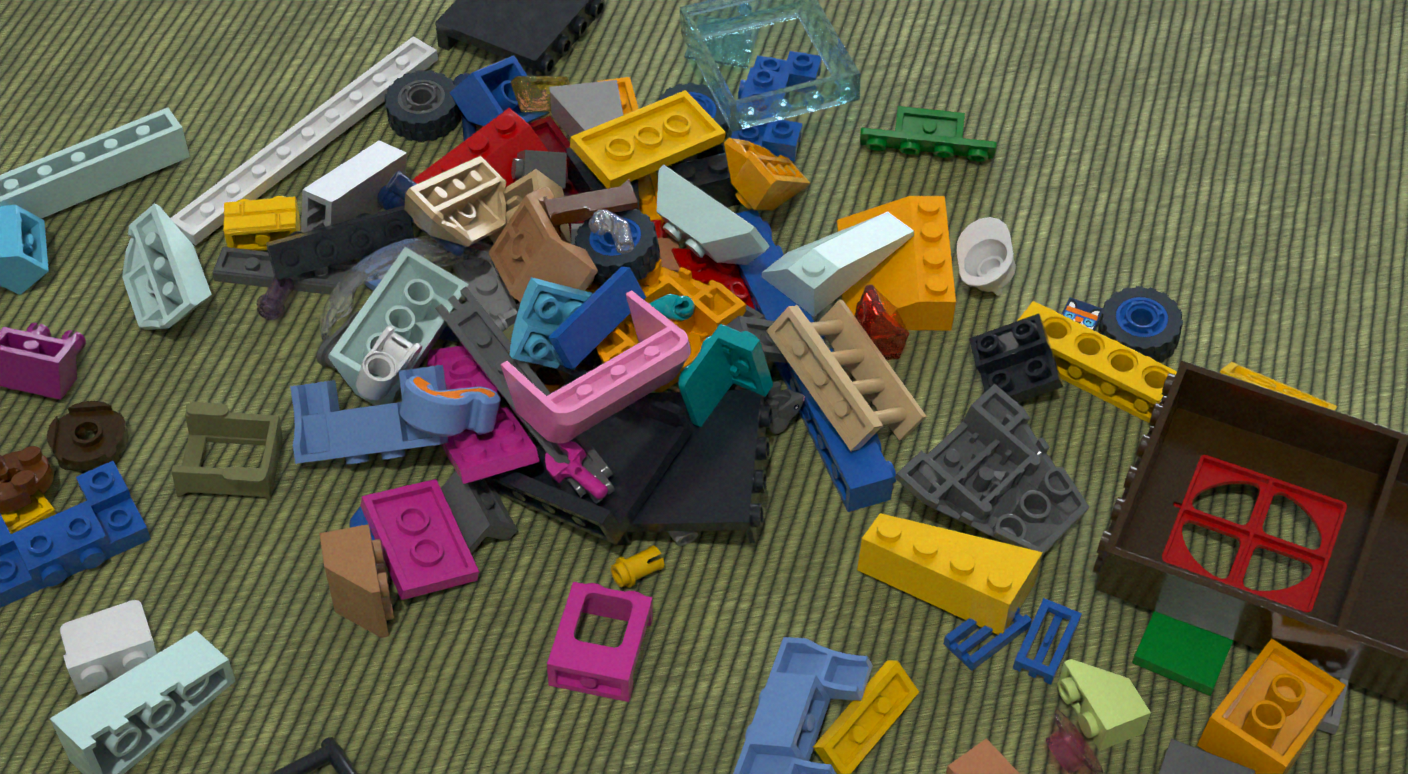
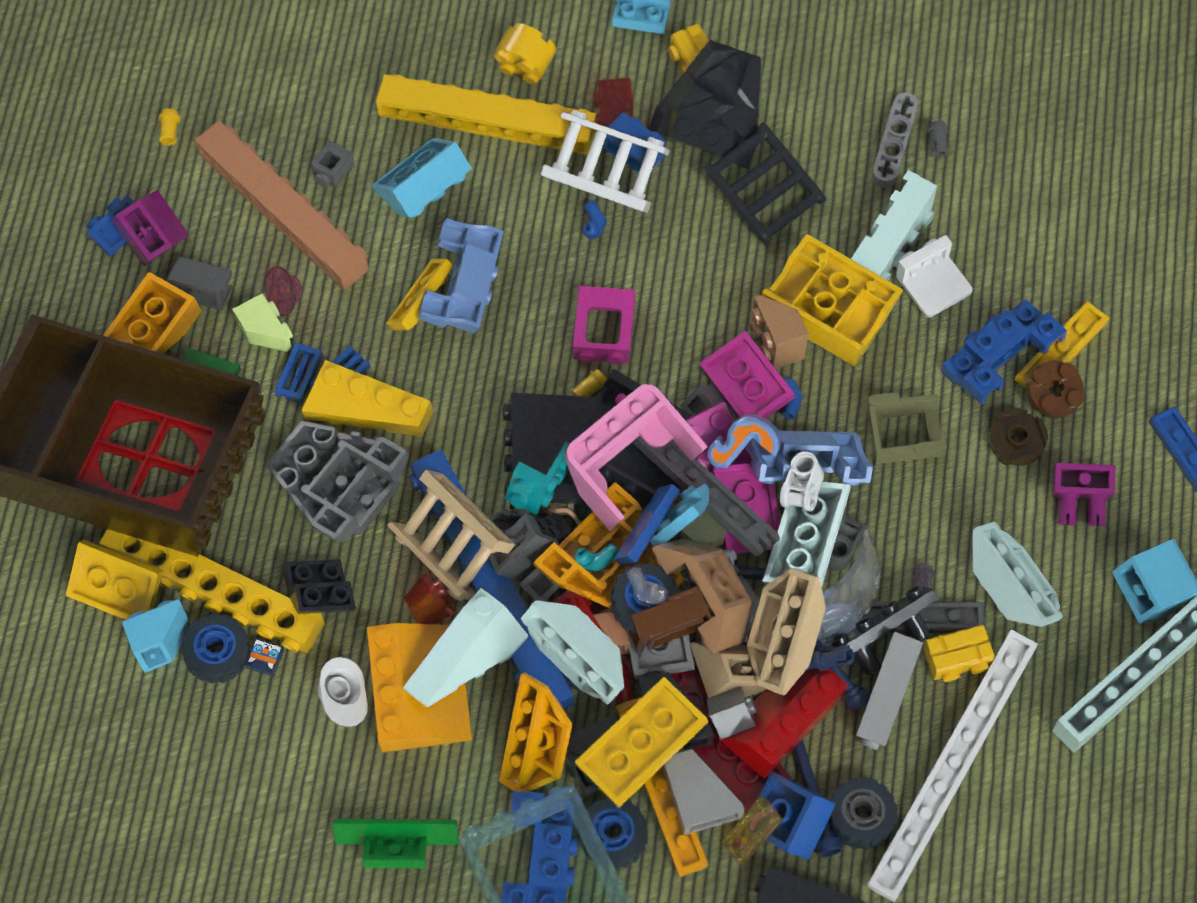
camera: 175 degrees right, 15 degrees up
none -> medium azure slope [122,599,191,673]
none -> yellow piece [761,234,903,367]

